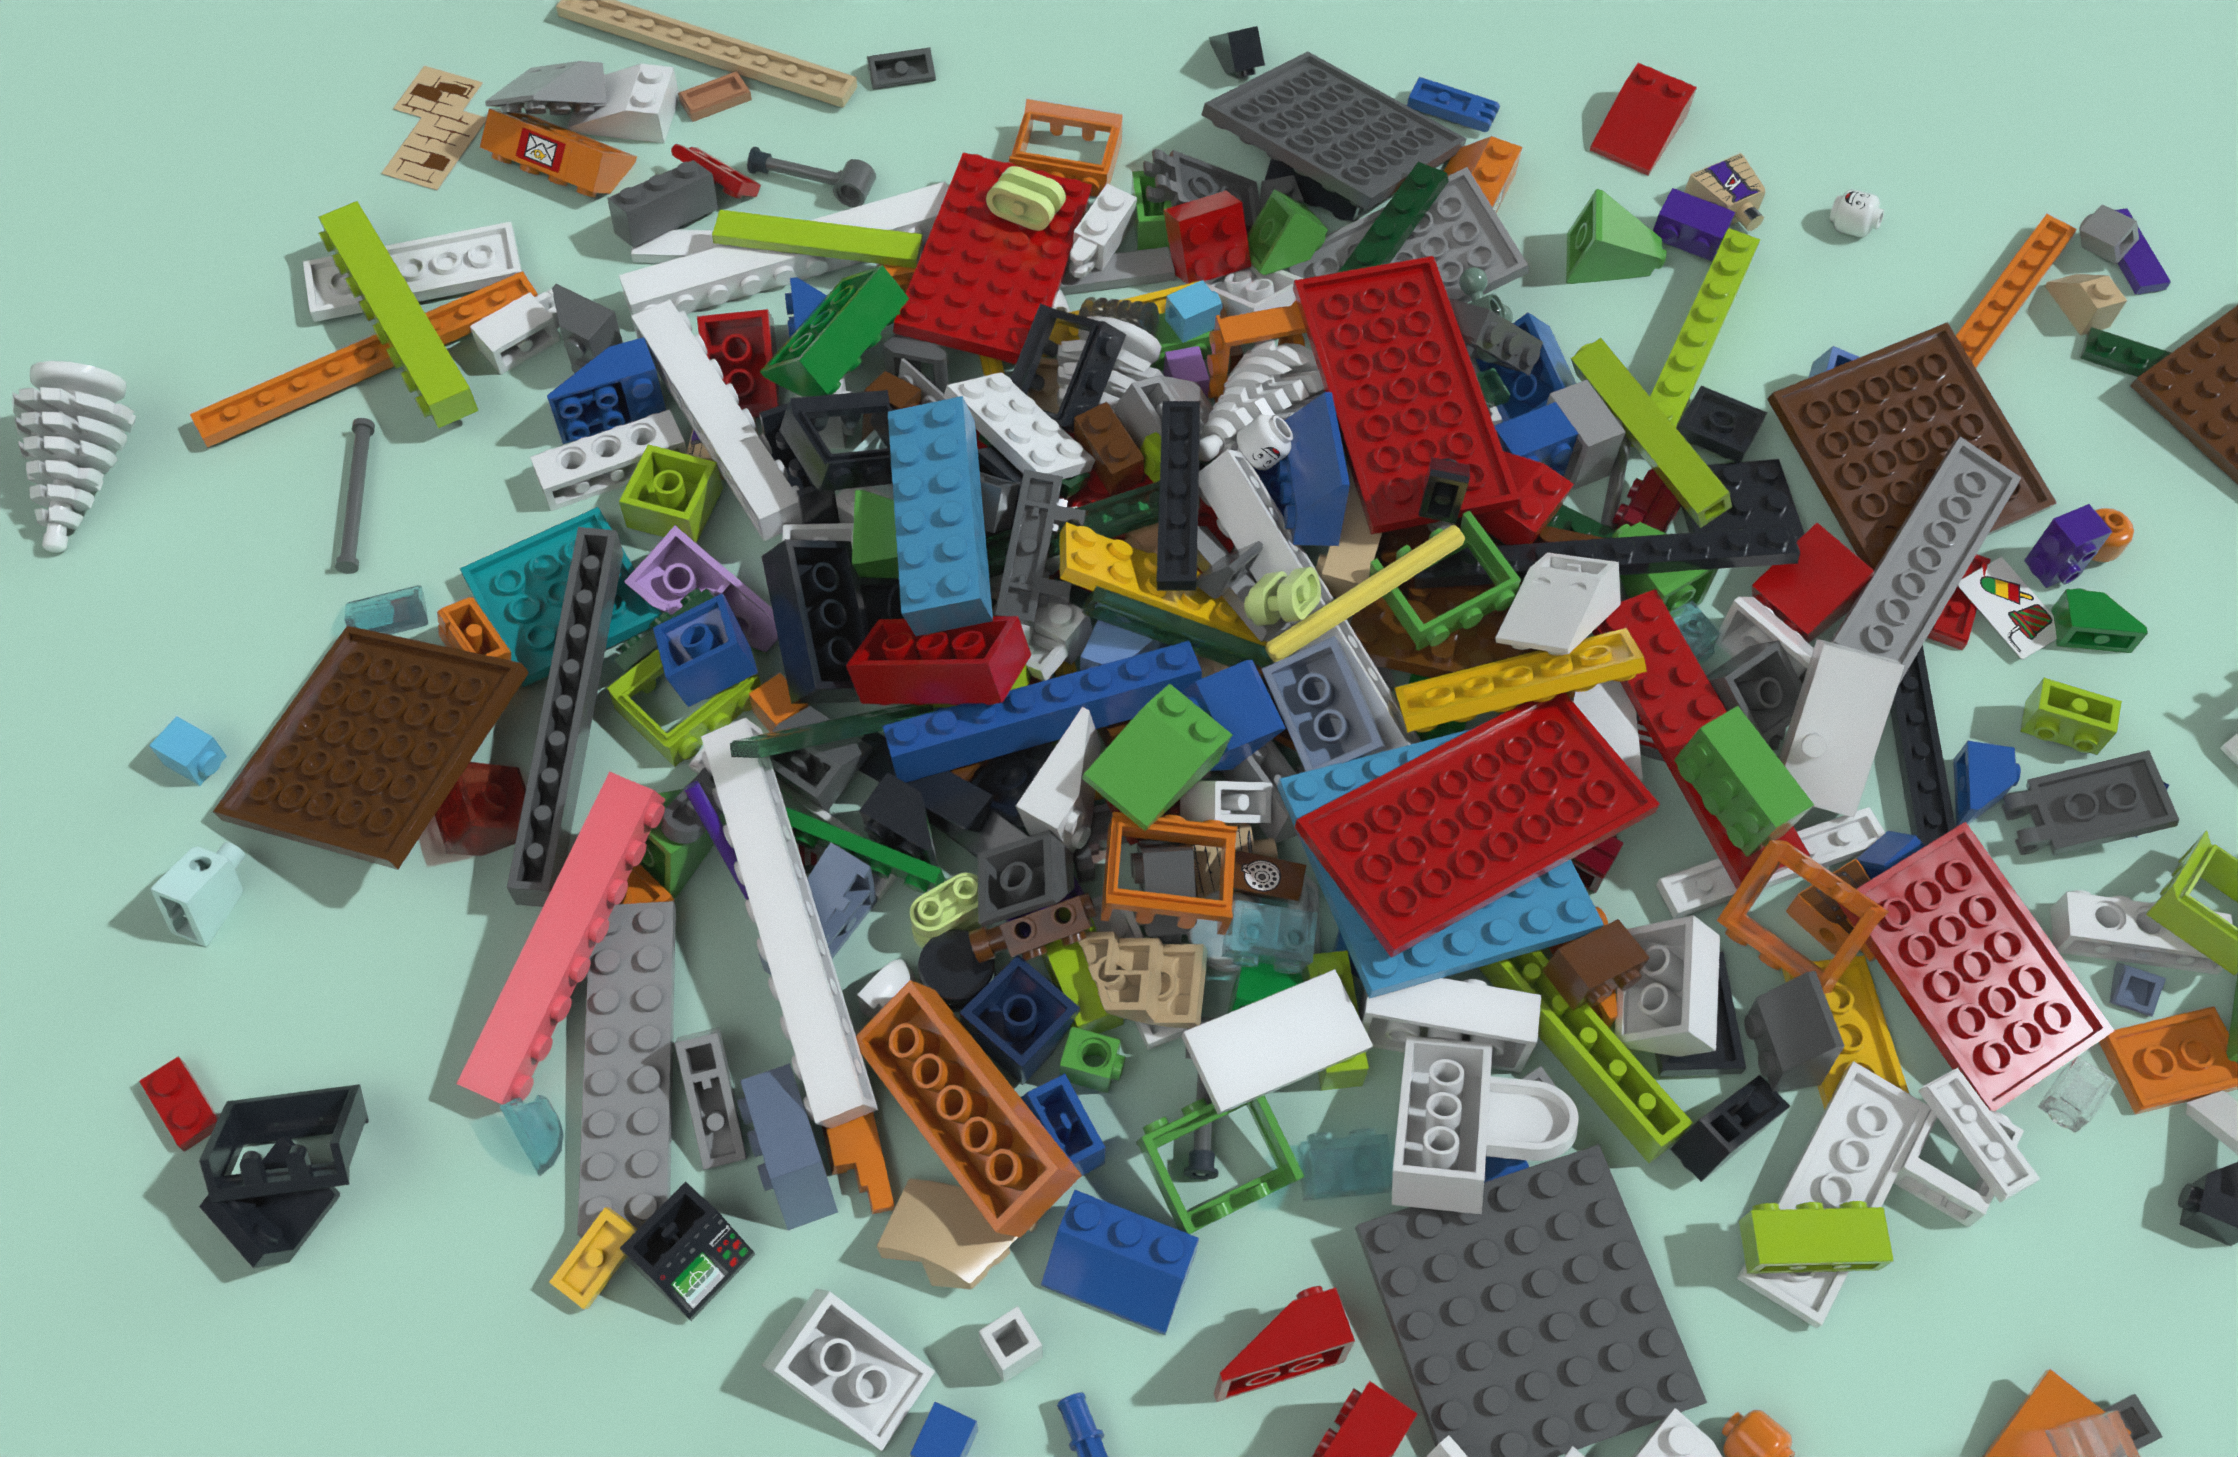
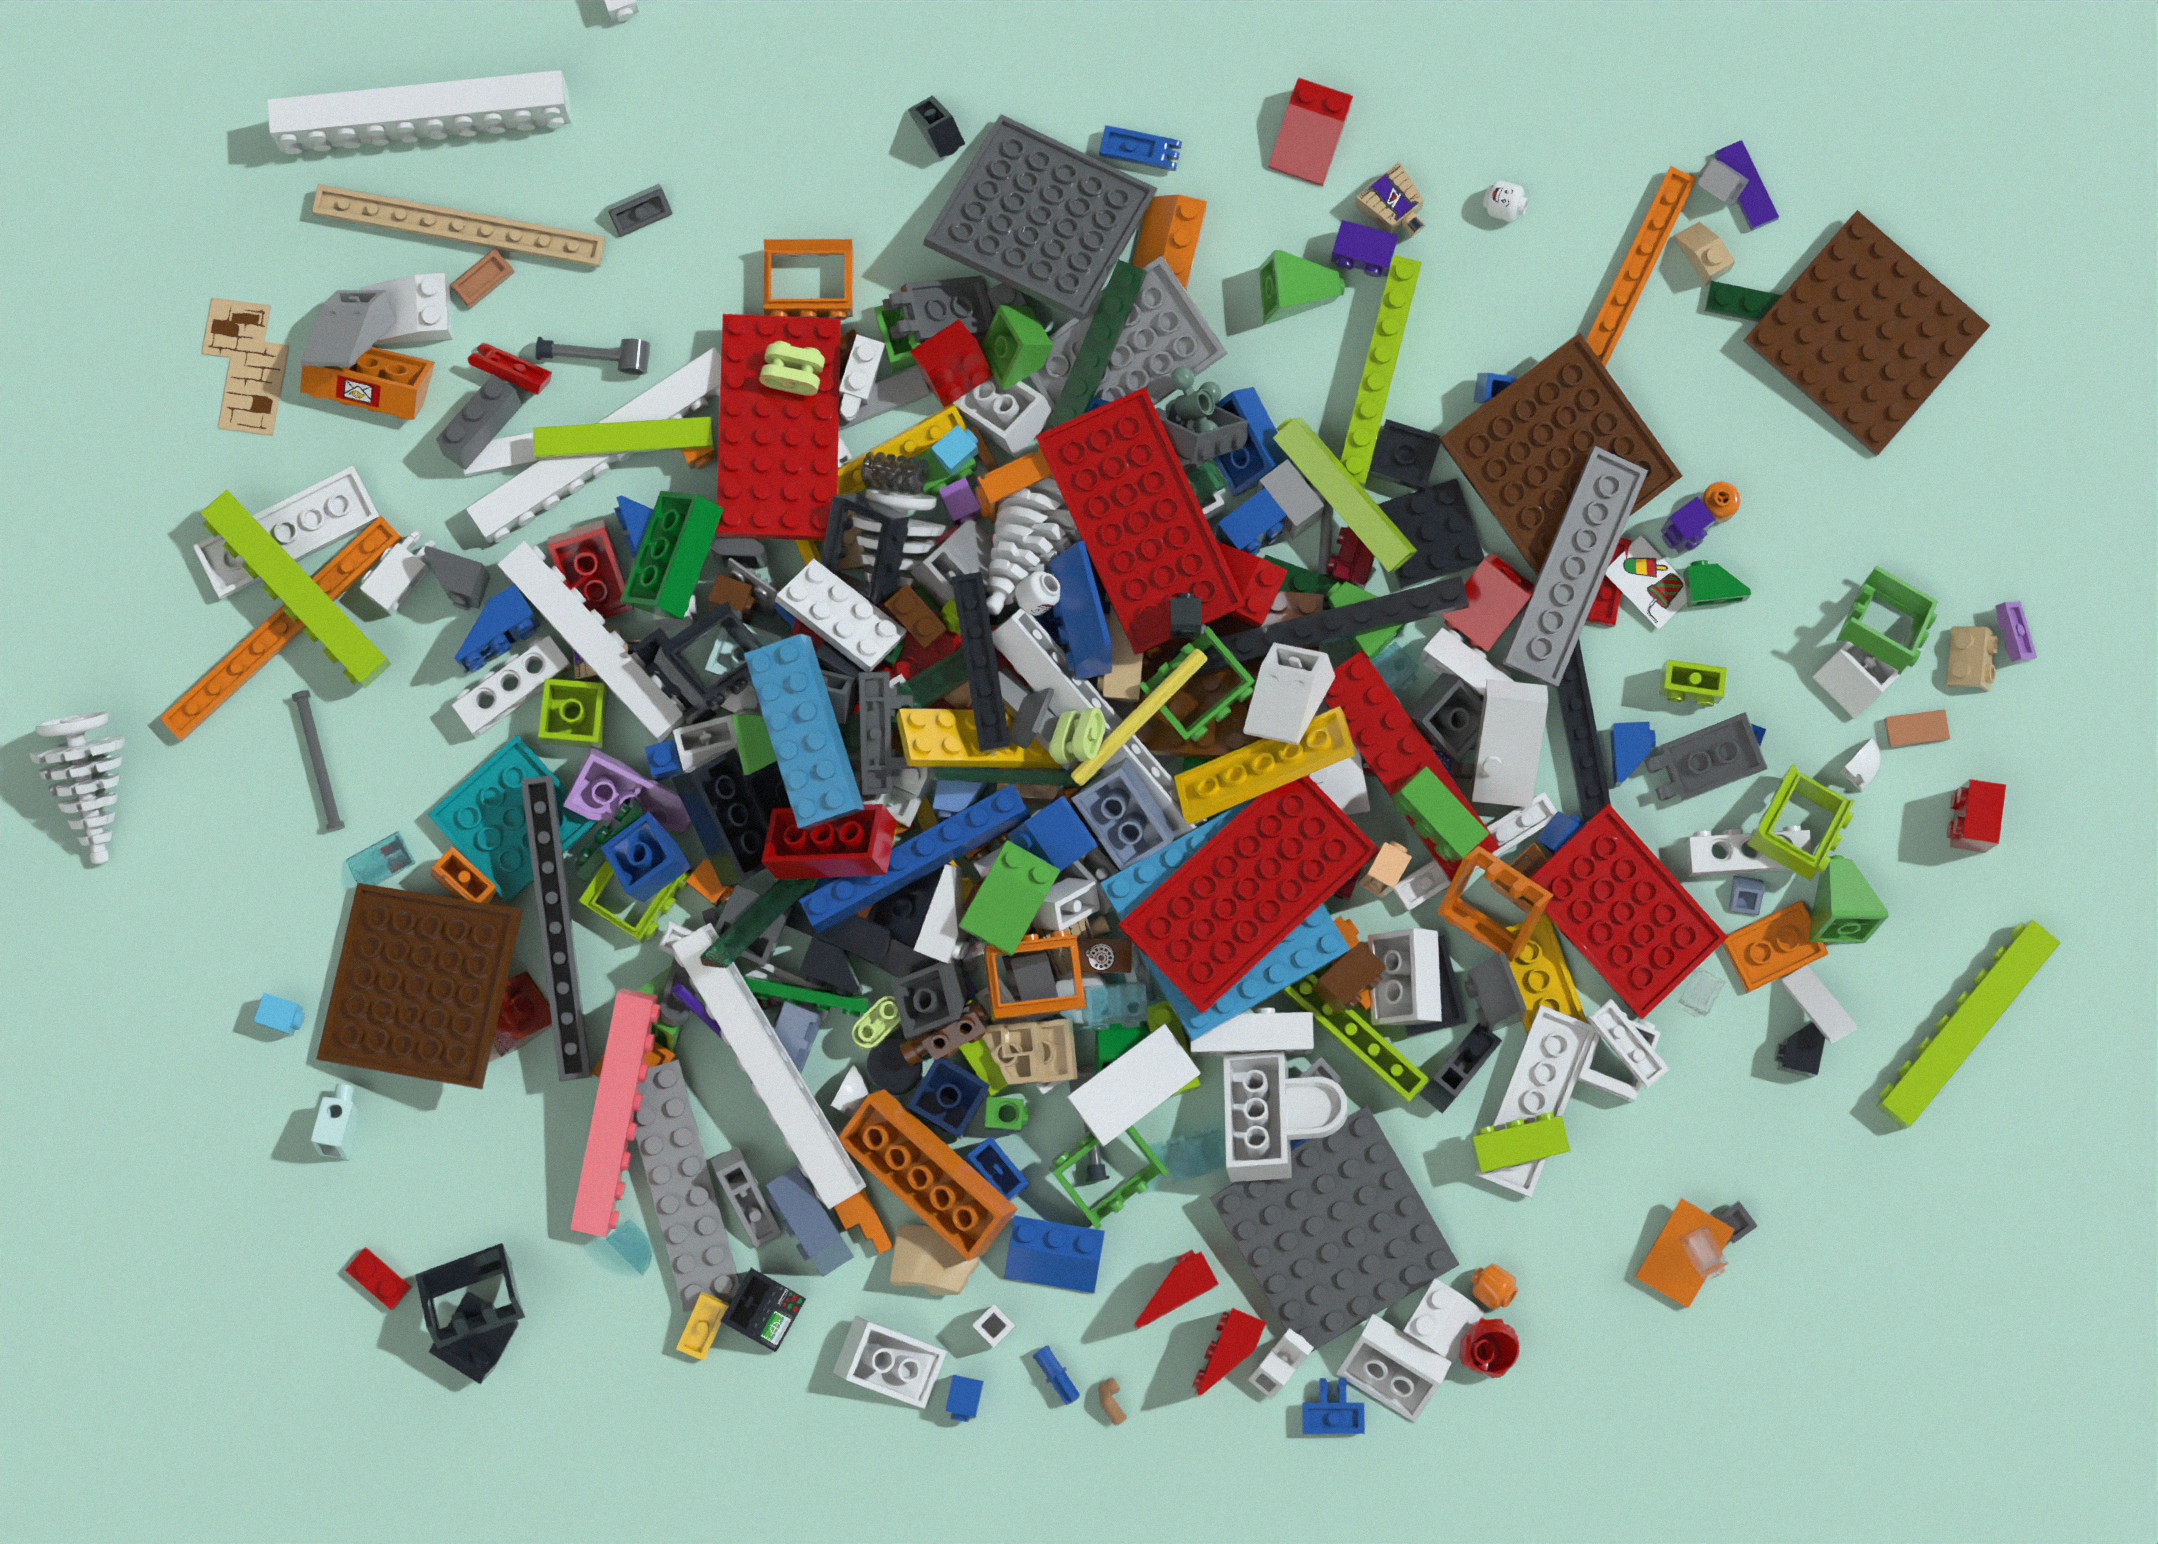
camera: 10 degrees left, 20 degrees up
none -> blue brick [644,739,683,782]
none -> light nougat brick [1357,841,1412,898]

